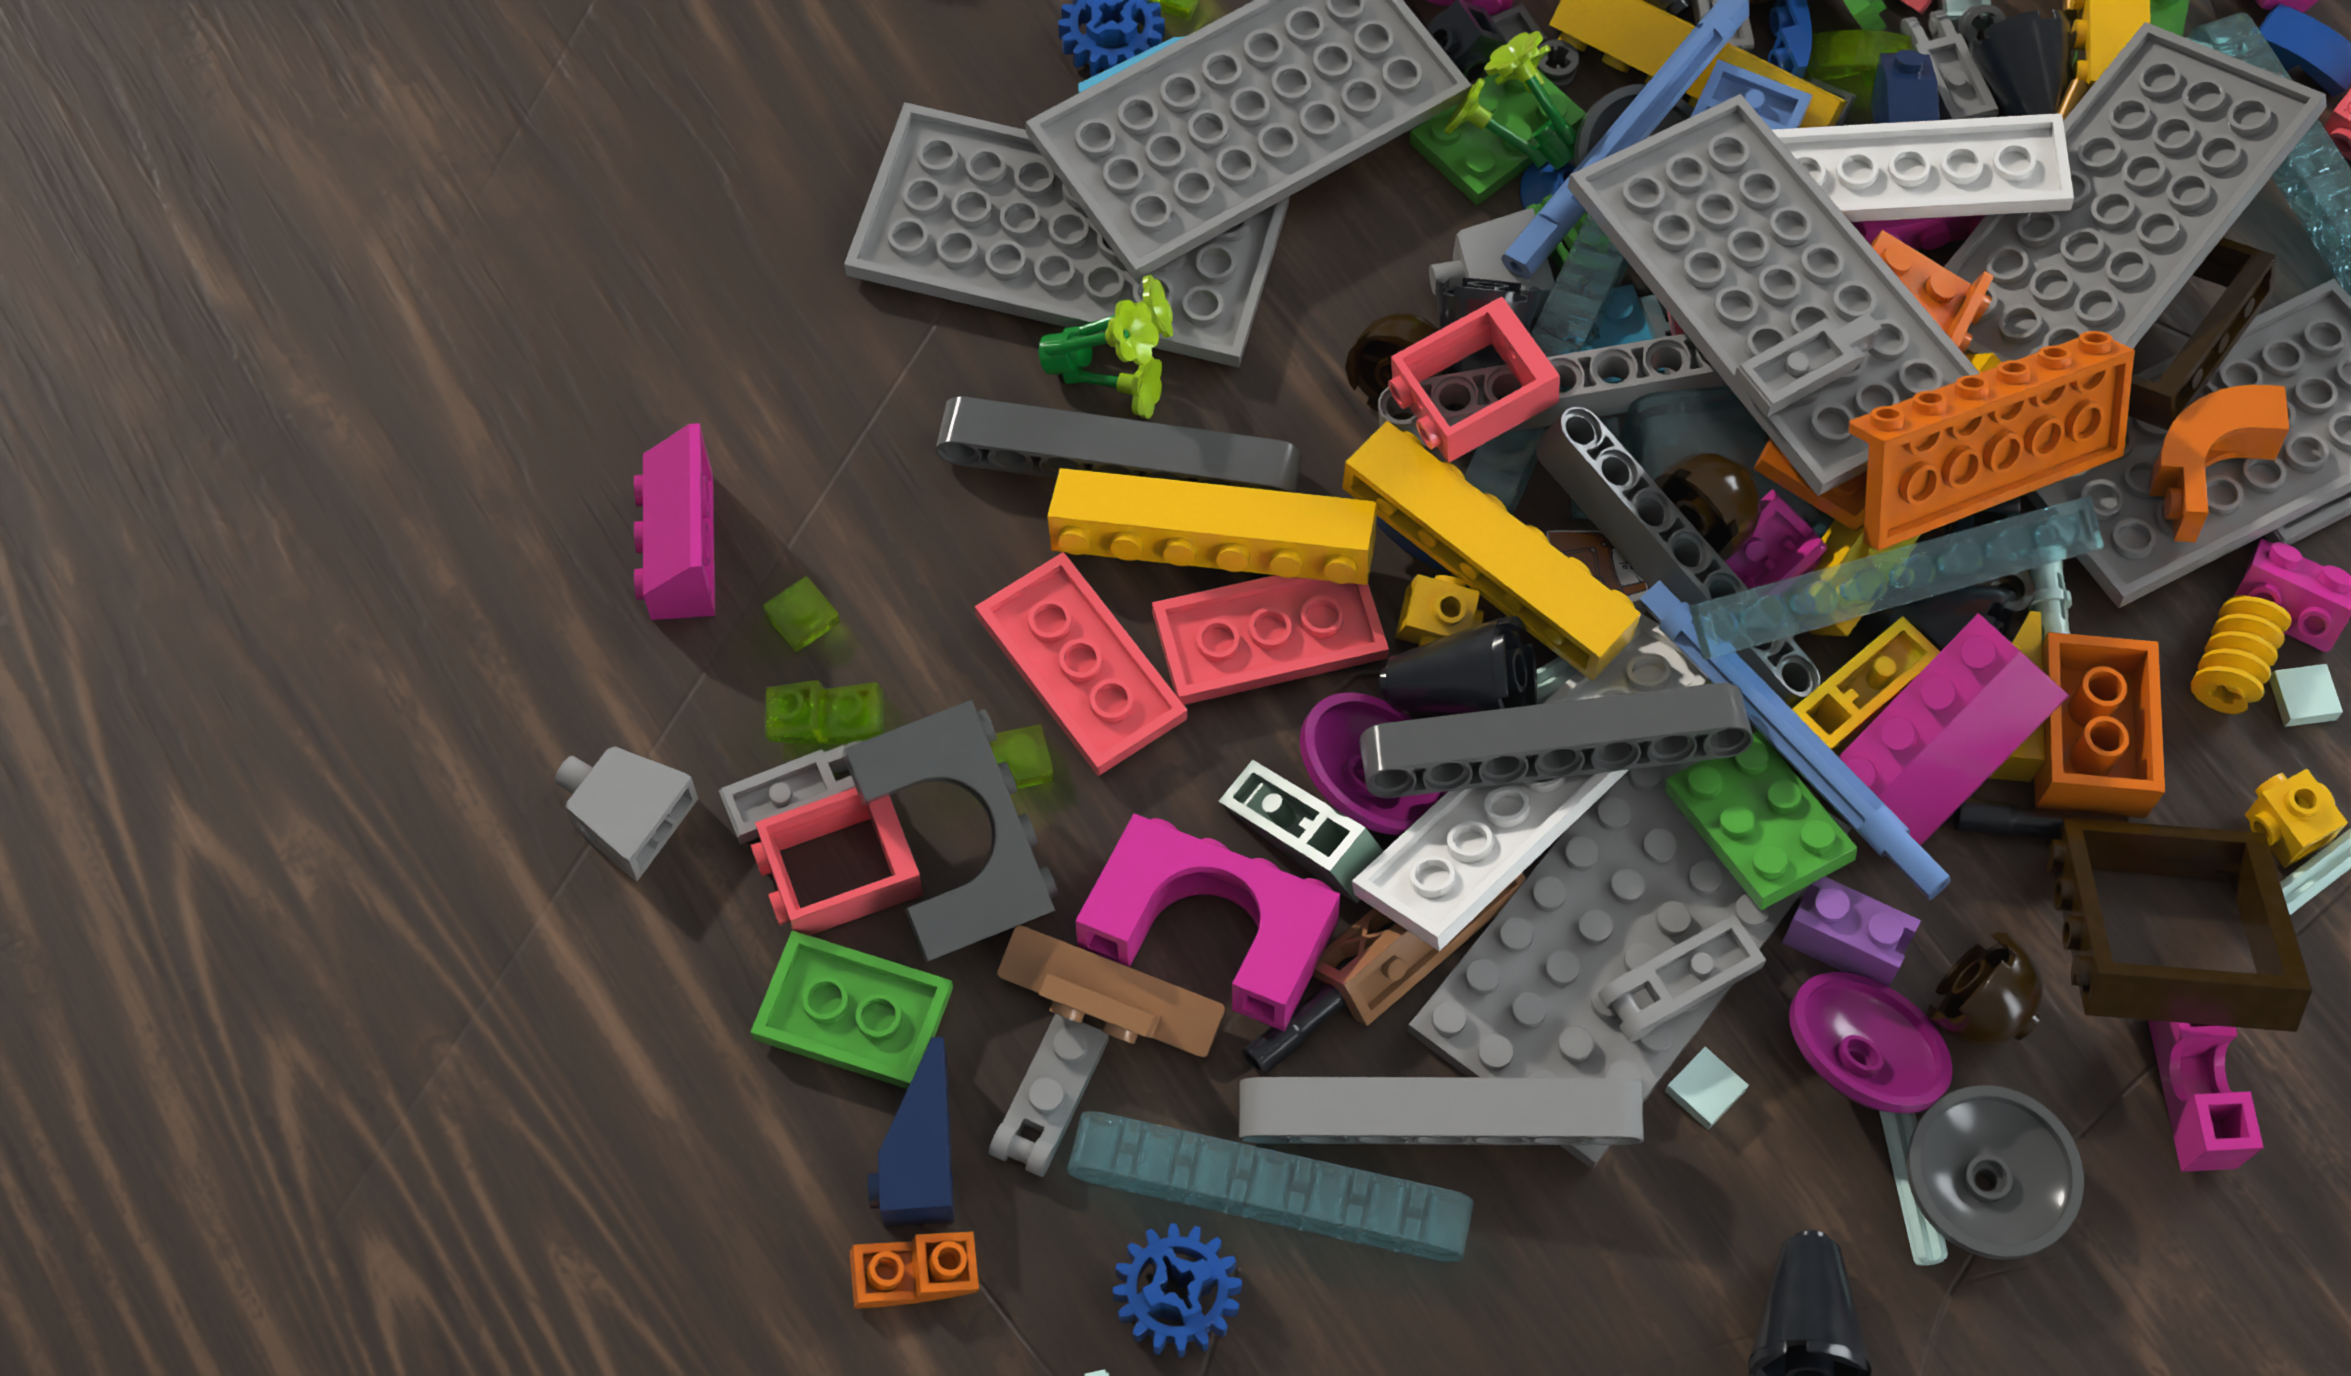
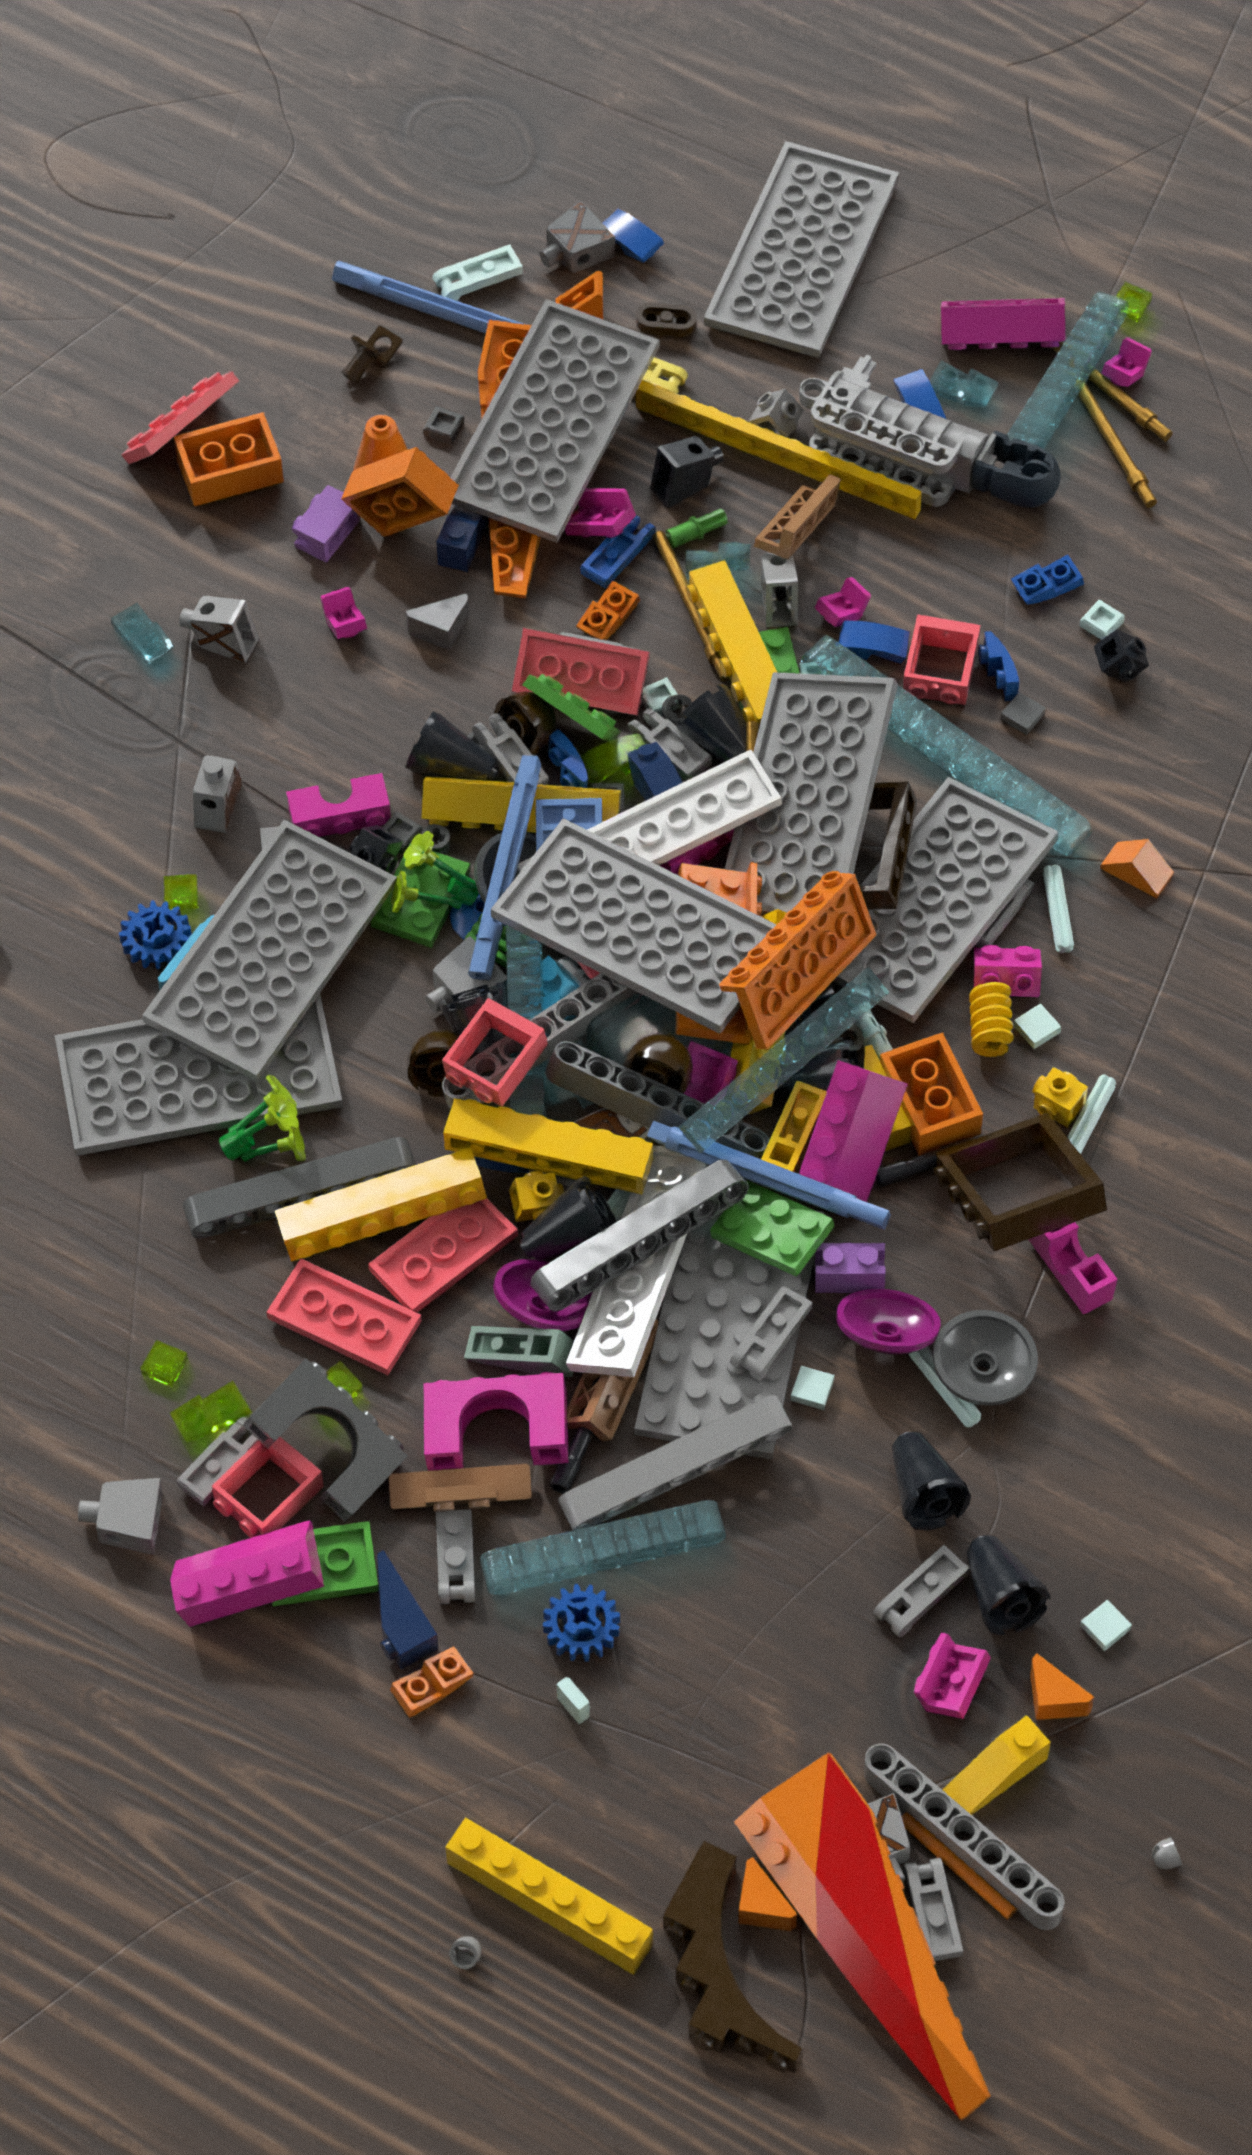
camera: 25 degrees left, 5 degrees down
dark pink slope [634,423,715,620] -> none
light grey hinge [1734,312,1882,417] -> none
dark brown cylinder [1928,932,2044,1048] -> none
orange arch [2149,385,2289,543] -> none
none -> dark pink slope [170,1520,324,1627]

